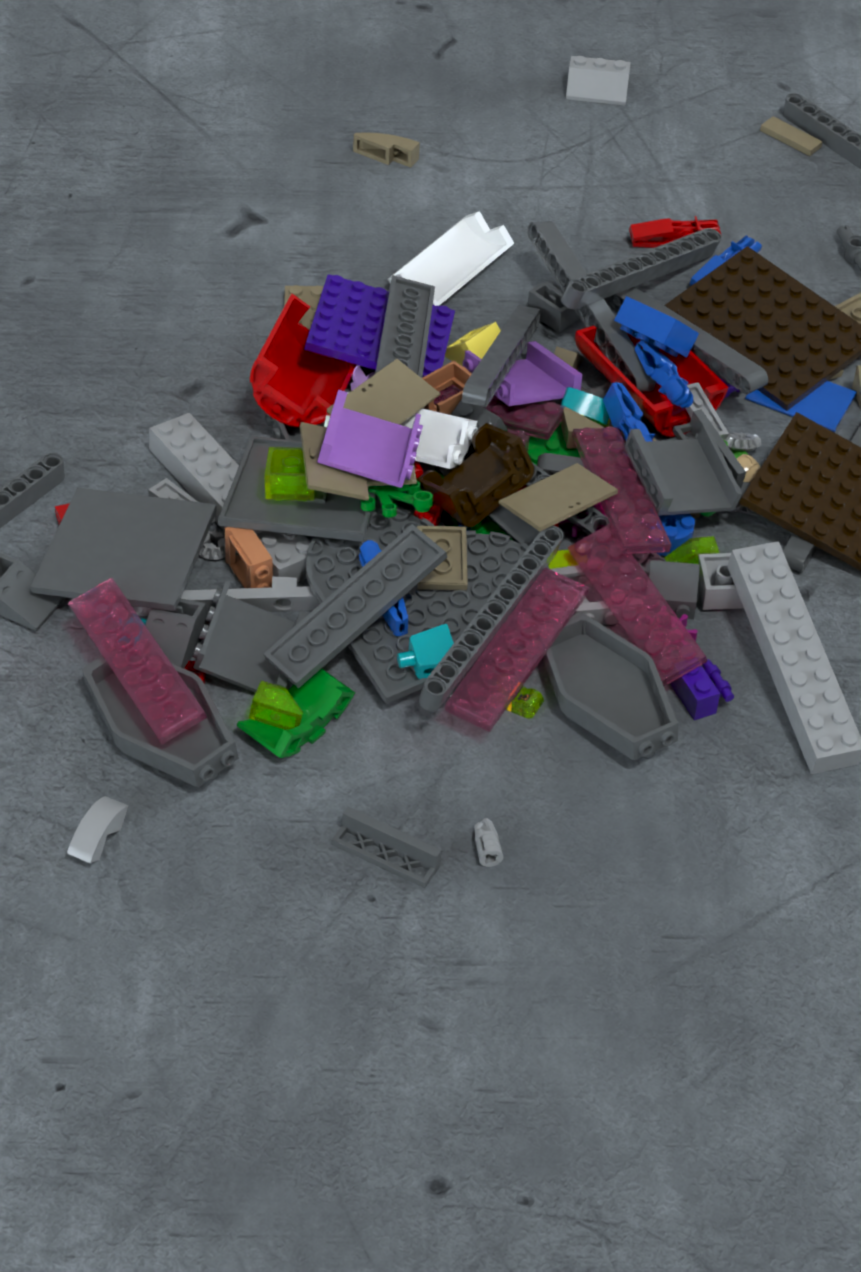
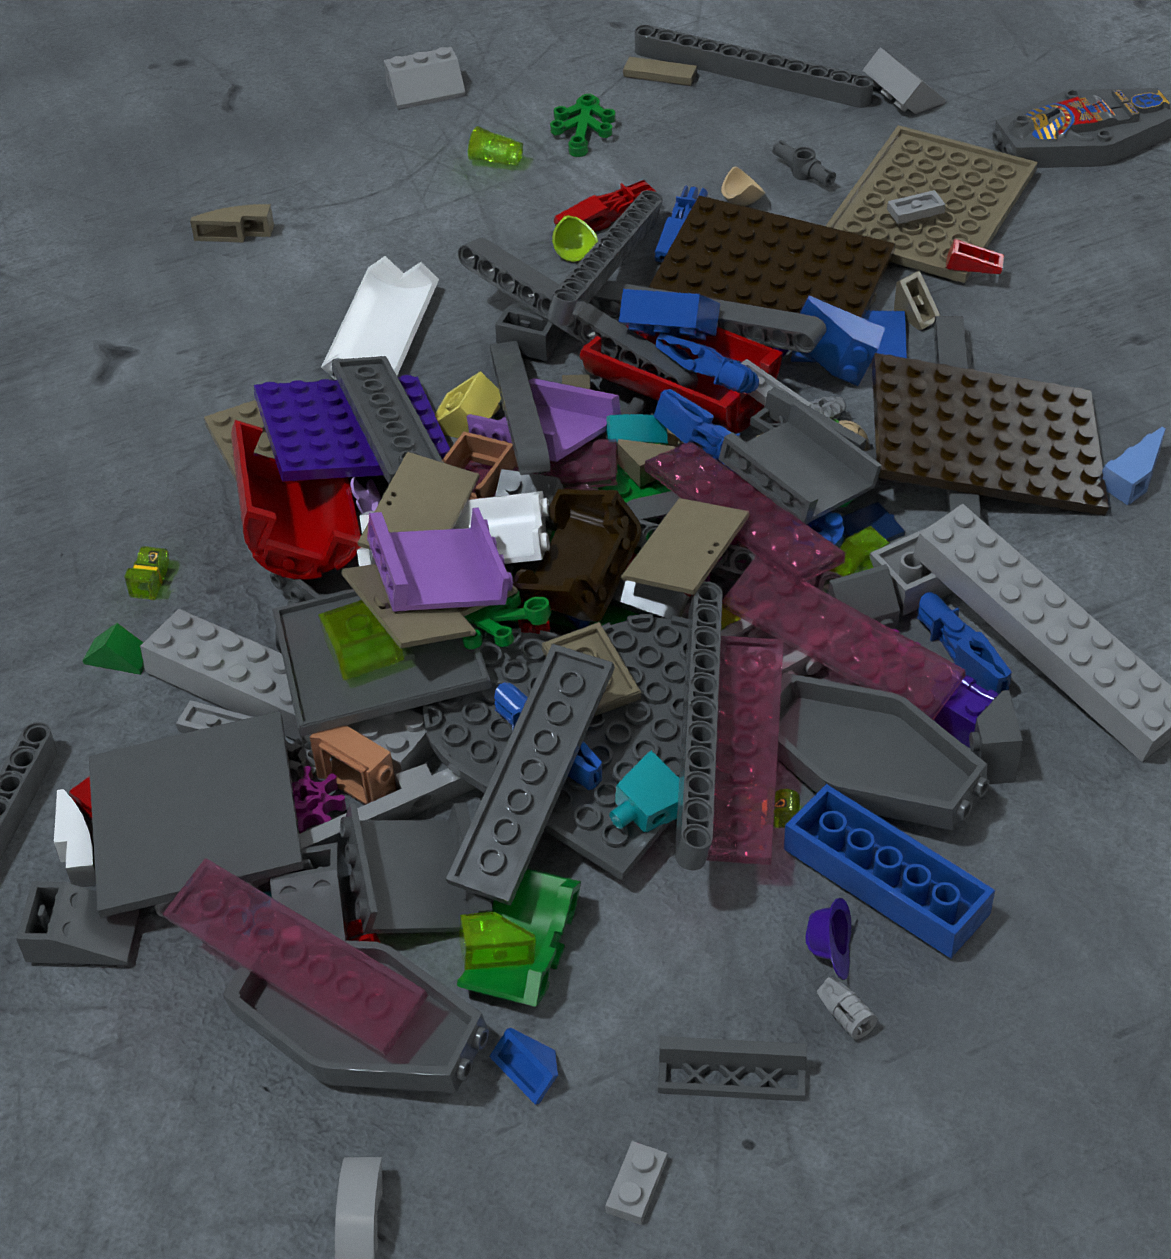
camera: 20 degrees left, 0 degrees up
none -> white slope [54,789,96,887]
none -> green slope [83,623,144,675]
none -> clear neon green leg [124,546,169,600]
none -> magenta gear [292,766,347,834]
none -> clear neon green plant [468,126,523,166]
none -> blue slope [489,1028,558,1104]
none -> green plant [550,94,616,157]
none -> lime helmet [552,216,598,262]
none -> light grey plate [605,1141,667,1225]
none -> tan helmet [721,167,765,206]
none -> blue brick [784,784,995,959]
none -> blue slope [800,296,885,386]
none -> dark purple piece [806,898,852,980]
none -> dark blue piece [842,502,905,553]
none -> blue arm [917,592,1012,694]
none -> dark grey slope [969,690,1023,784]

